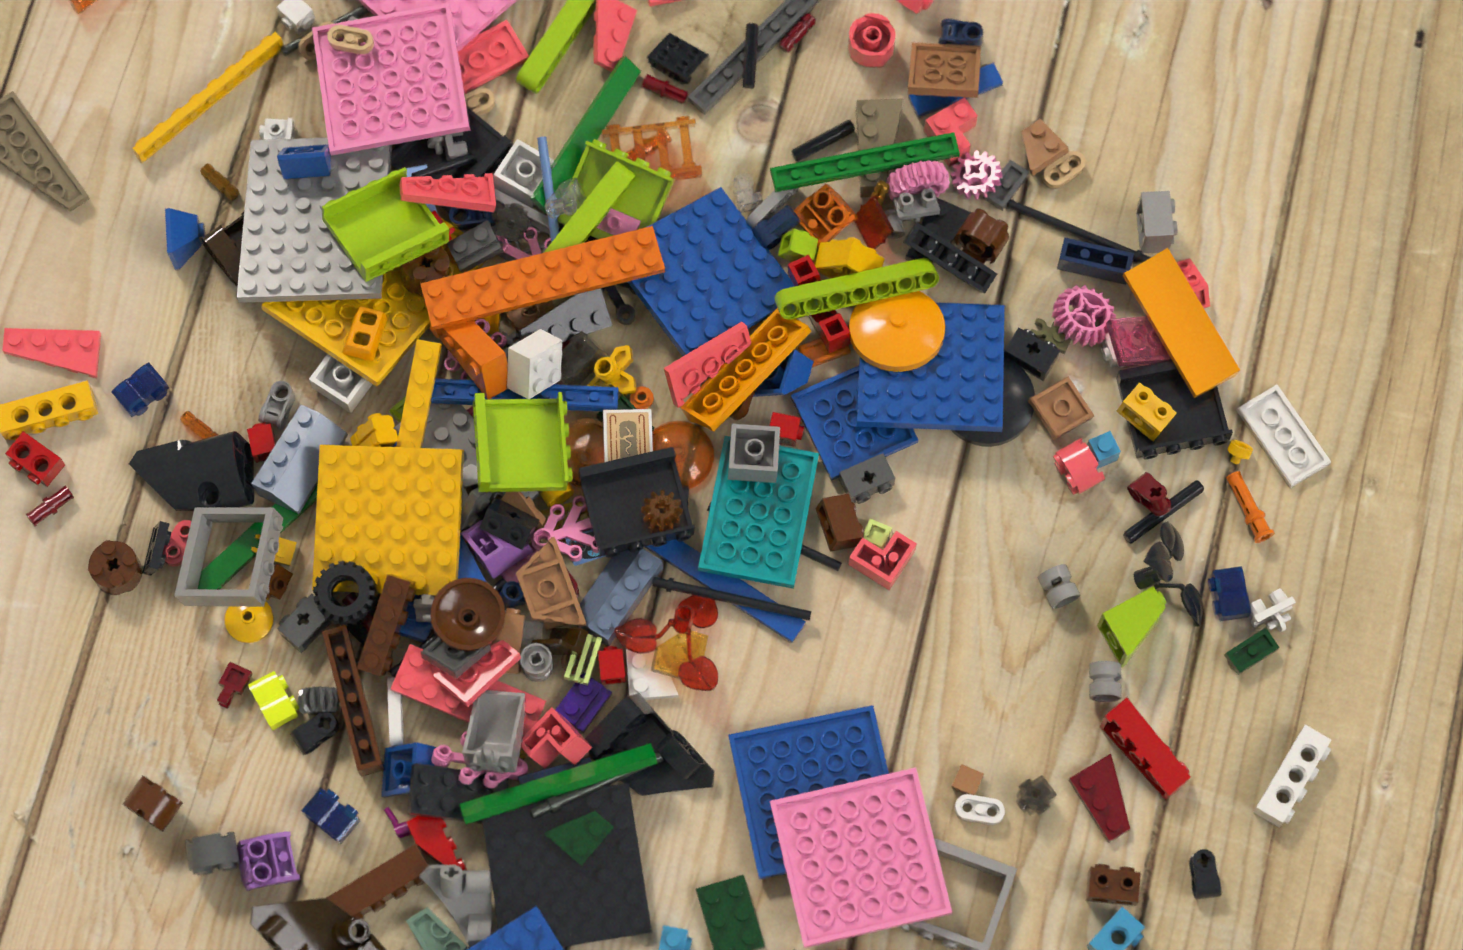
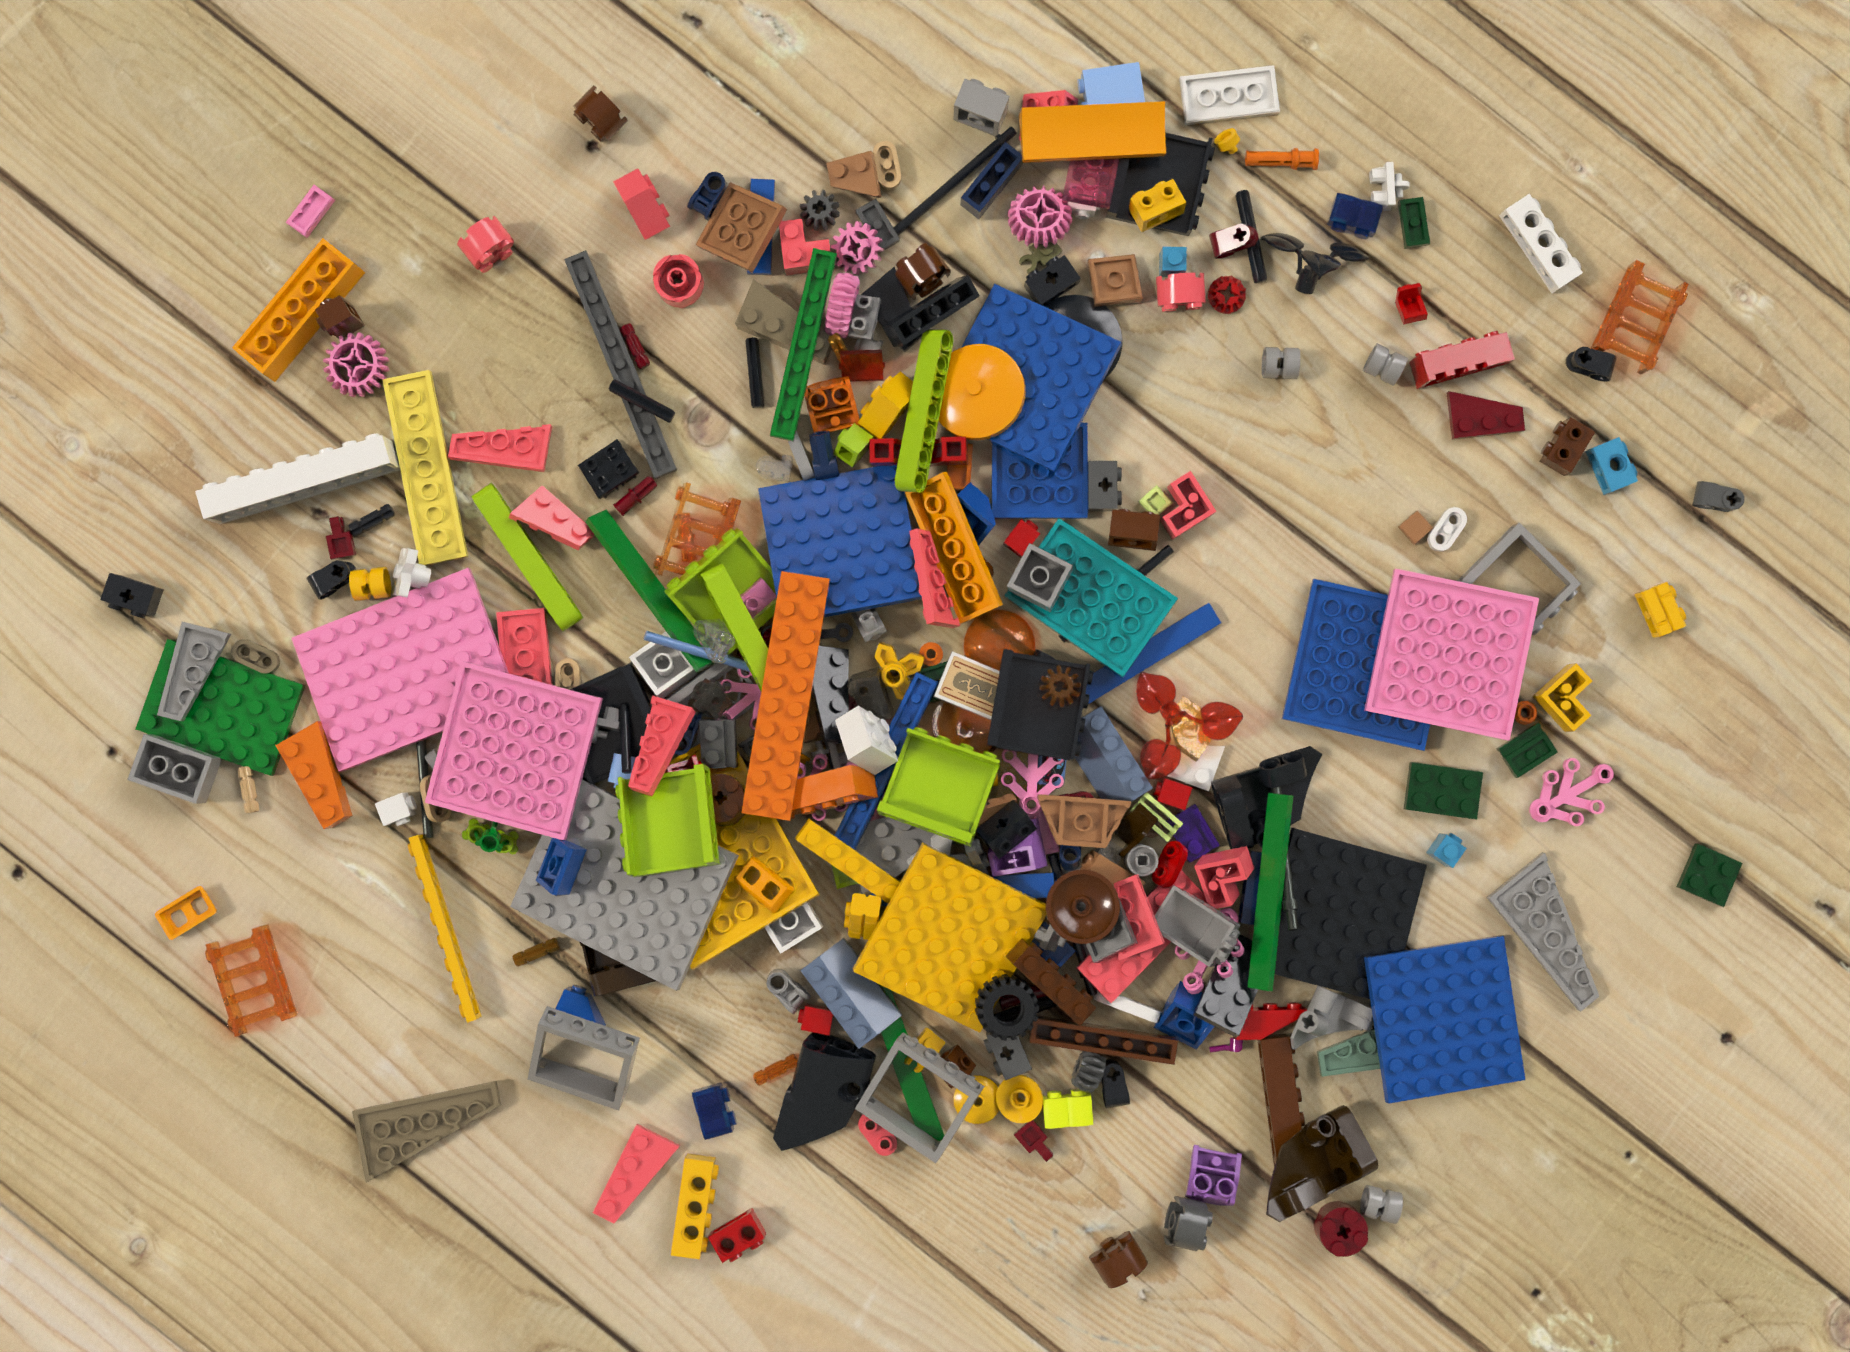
camera: 65 degrees left, 15 degrees up
dark red pin [26,486,74,526] -> none
reddish brown brick [88,540,142,595] -> none
black plate [142,521,171,576] -> none
white brick [259,118,296,140] -> none
clear blue brick [301,788,360,844] -> none
tan plate [327,25,374,54] -> none
dark green wing [545,811,614,866] -> none
black bar [652,577,812,621] -> none
clear smoke brick [1016,775,1057,816] -> none
lime slope [1097,586,1166,667] -> none
none -> plant [462,818,519,855]
none -> light grey window [528,1006,640,1110]
none -> dark grey gear [800,190,840,231]
none -> light grey hips [851,608,887,642]
none -> yellow dish [996,1075,1043,1123]
none -> light blue brick [1077,62,1145,105]
none -> red plate [1152,841,1188,888]
none -> red gear [1208,275,1246,314]
none -> red bracket [1395,283,1428,325]
none -> clear orange fence [1591,260,1689,374]

